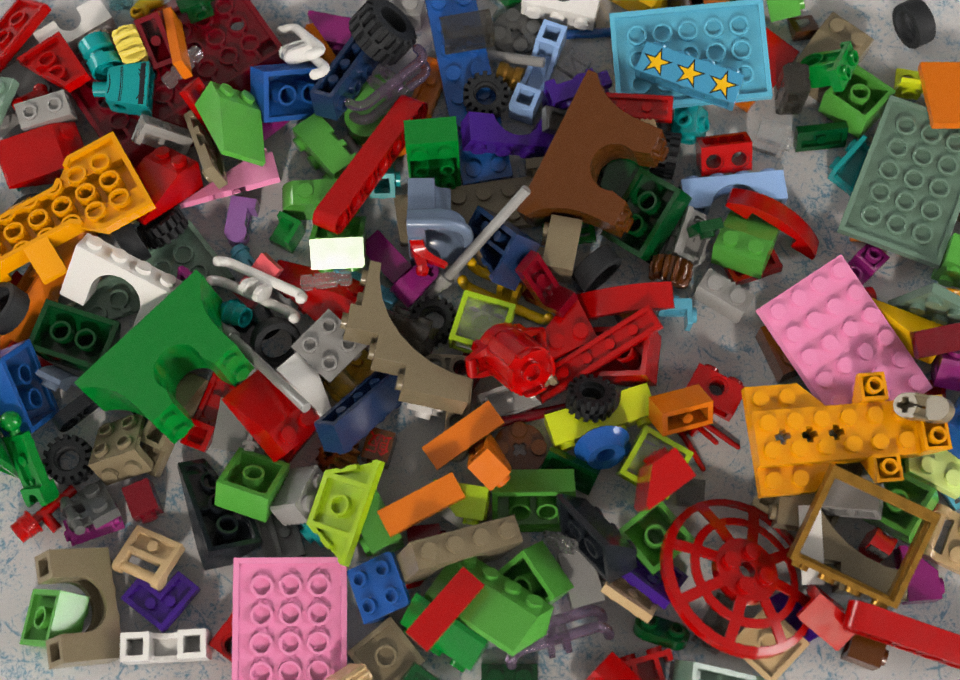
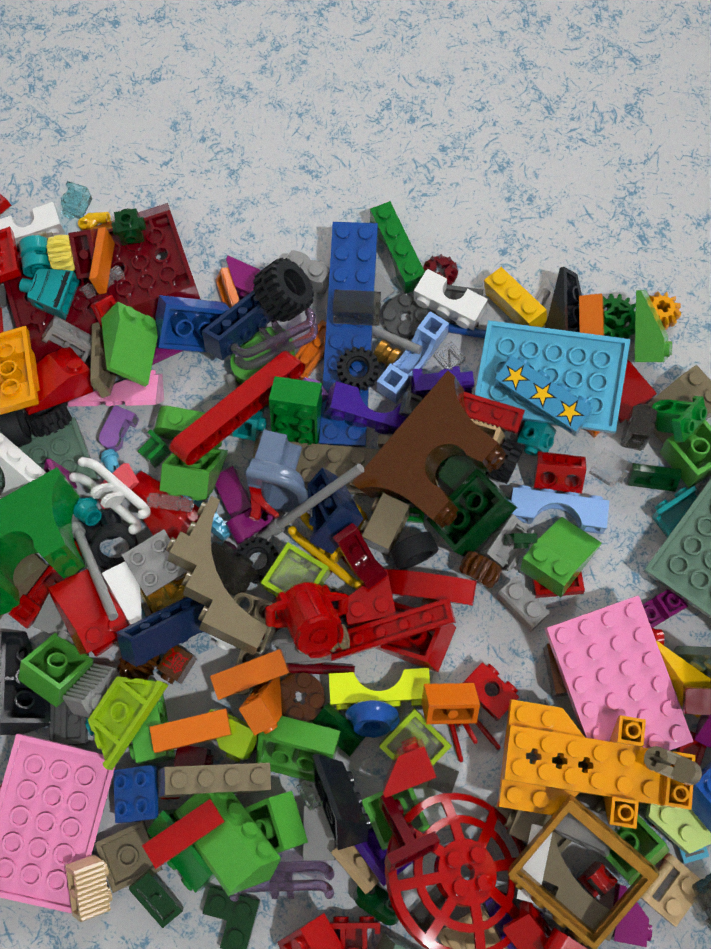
camera: 20 degrees right, 0 degrees up
white piece [275,24,330,80] -> none
bright green wedge [292,113,356,179] -> none
black tyre [565,374,617,423] -> none
medium azure bracket [657,295,697,331] -> none
red slope [725,188,819,260] -> none
reddish brown slope [787,15,819,42] -> none
none -> dark red bracket [378,795,440,873]

